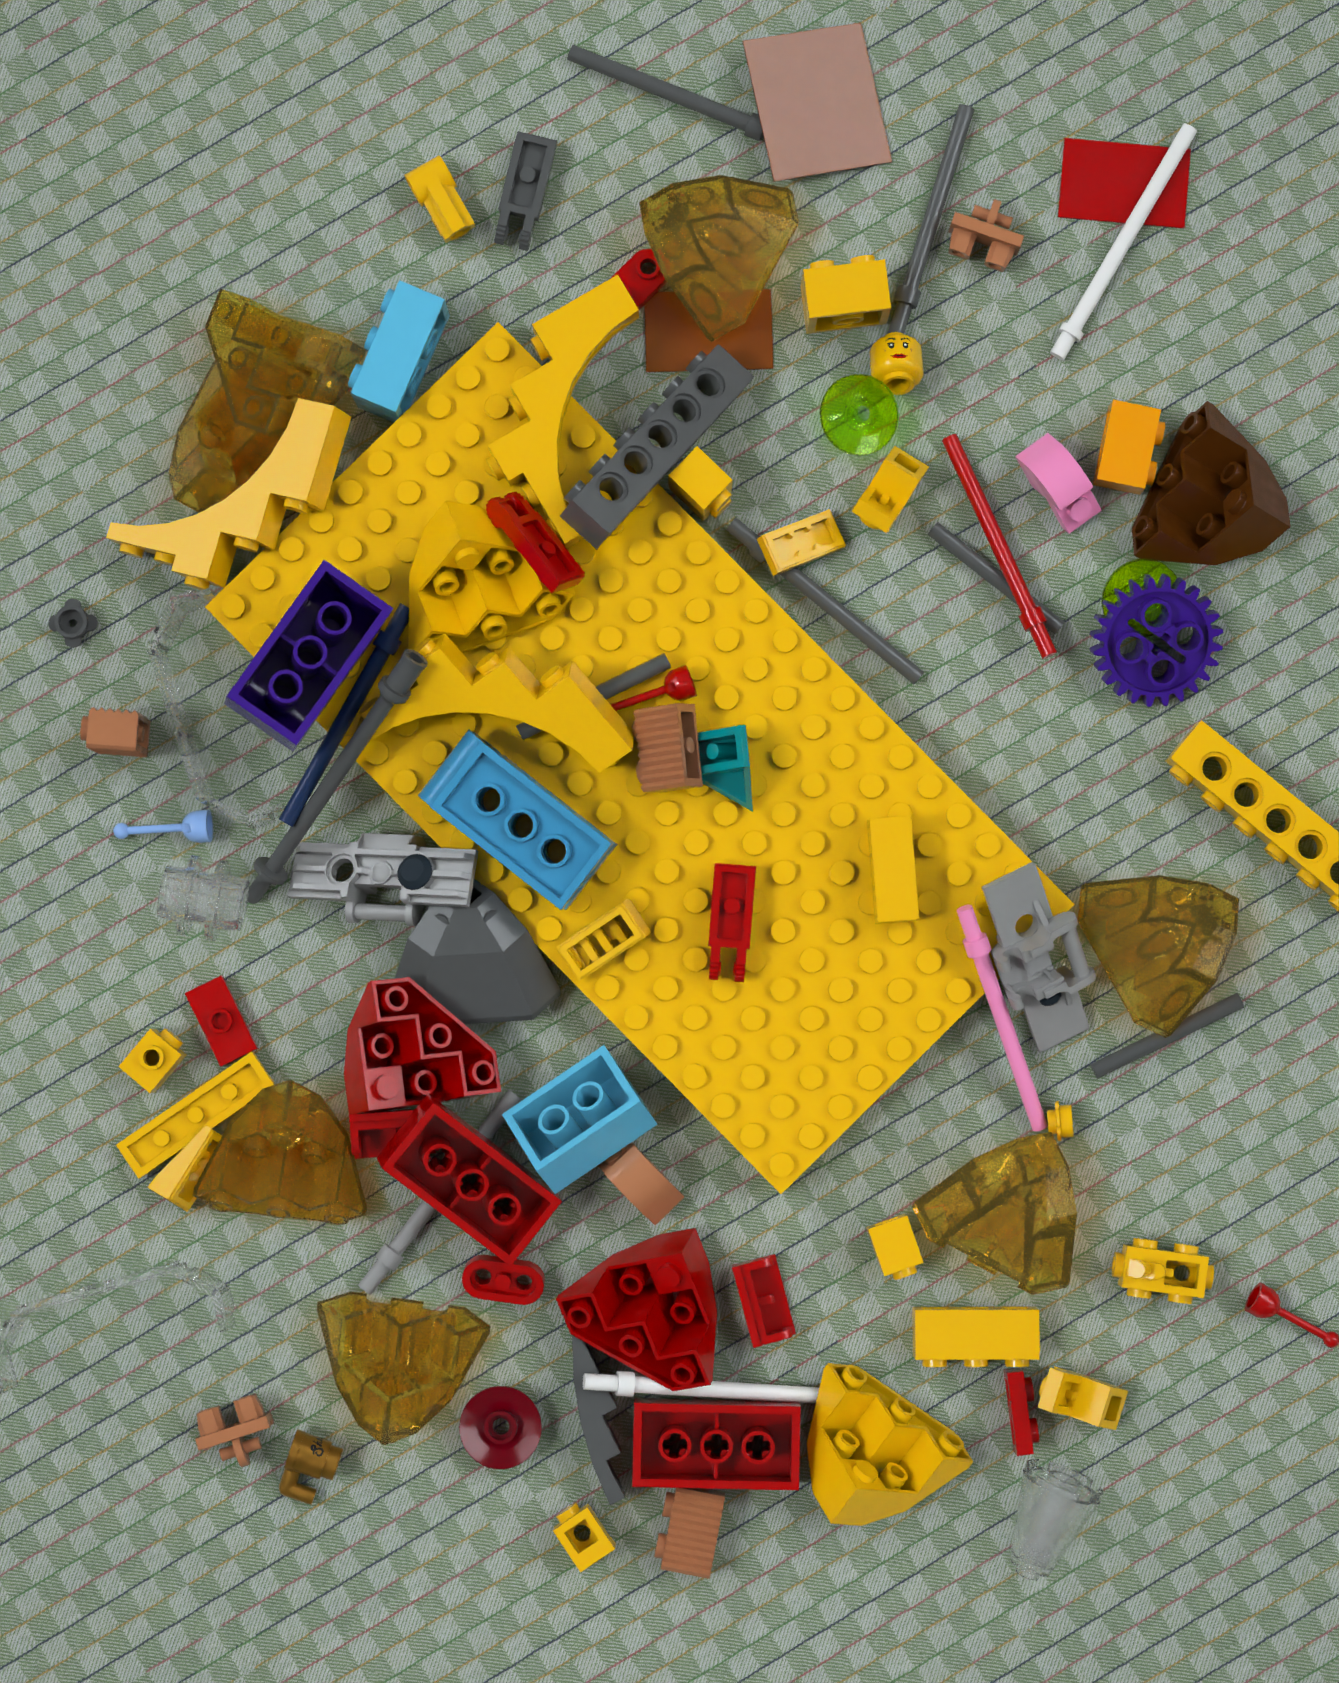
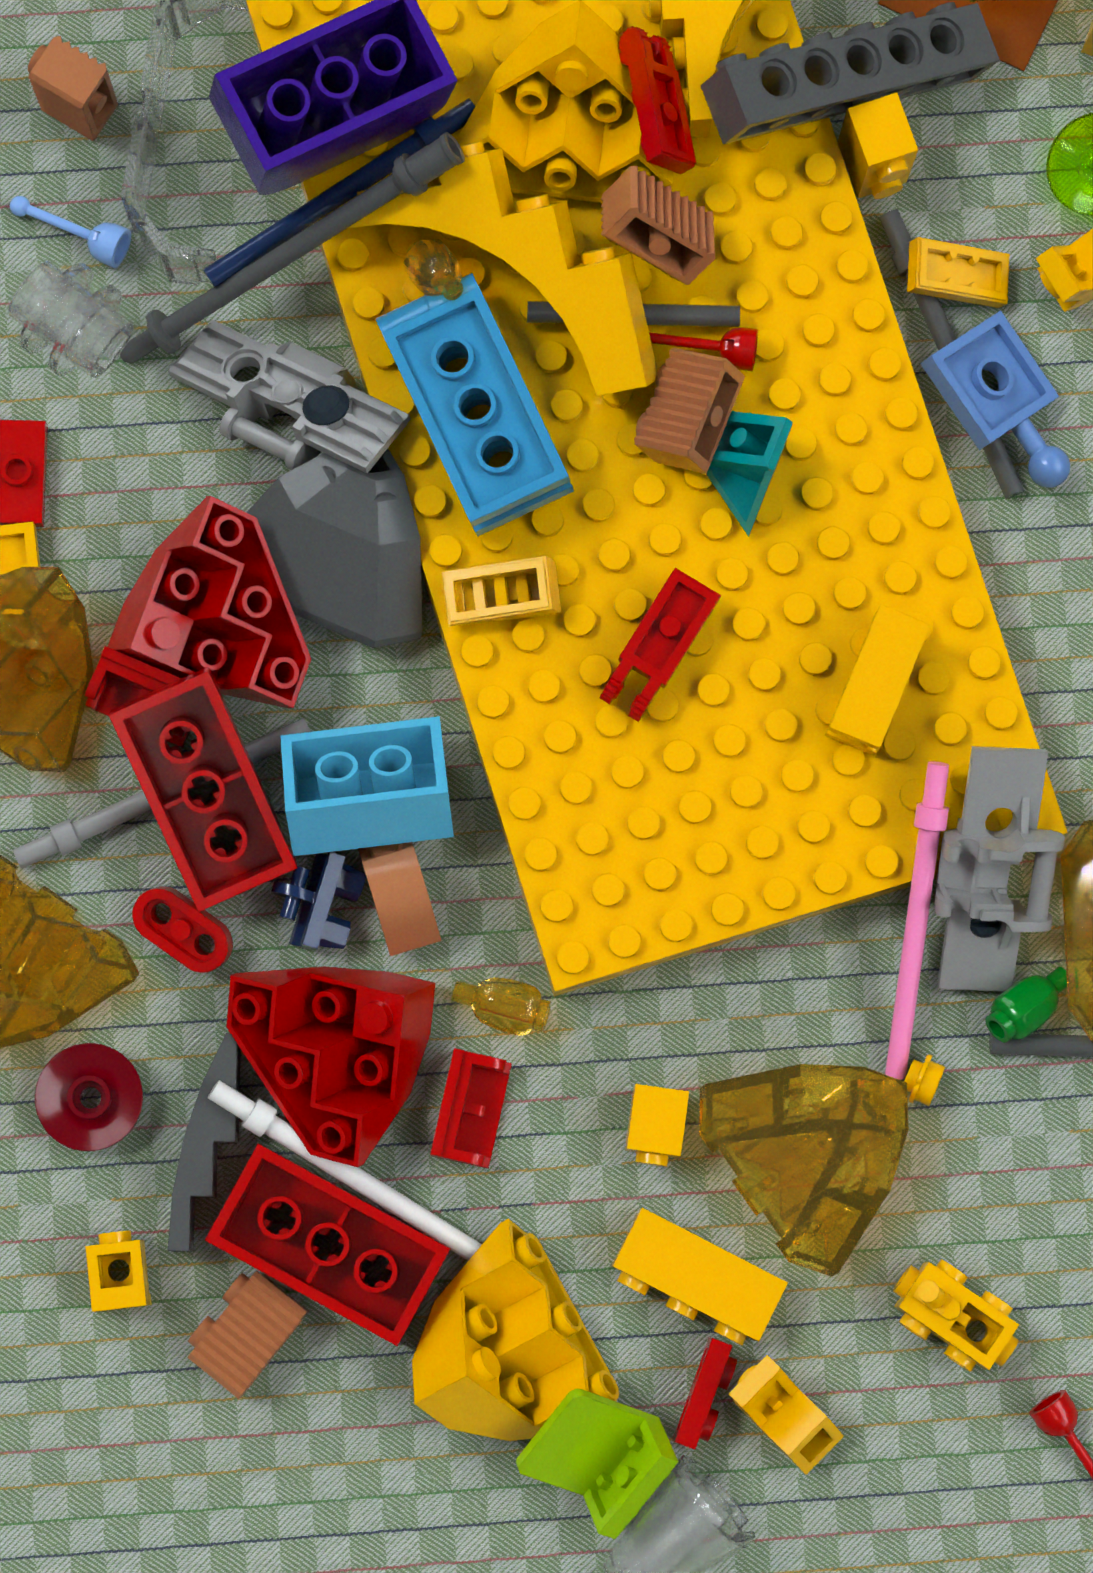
camera: 20 degrees right, 5 degrees down
none -> dark blue hips [271,852,366,949]
none -> clear yellow plant [404,239,463,300]
none -> clear yellow plant [451,977,551,1036]
none -> lime bracket [516,1389,678,1539]
none -> nougat brick [601,166,715,285]
none -> medium blue plate [920,310,1070,488]
none -> green plant [985,967,1072,1043]

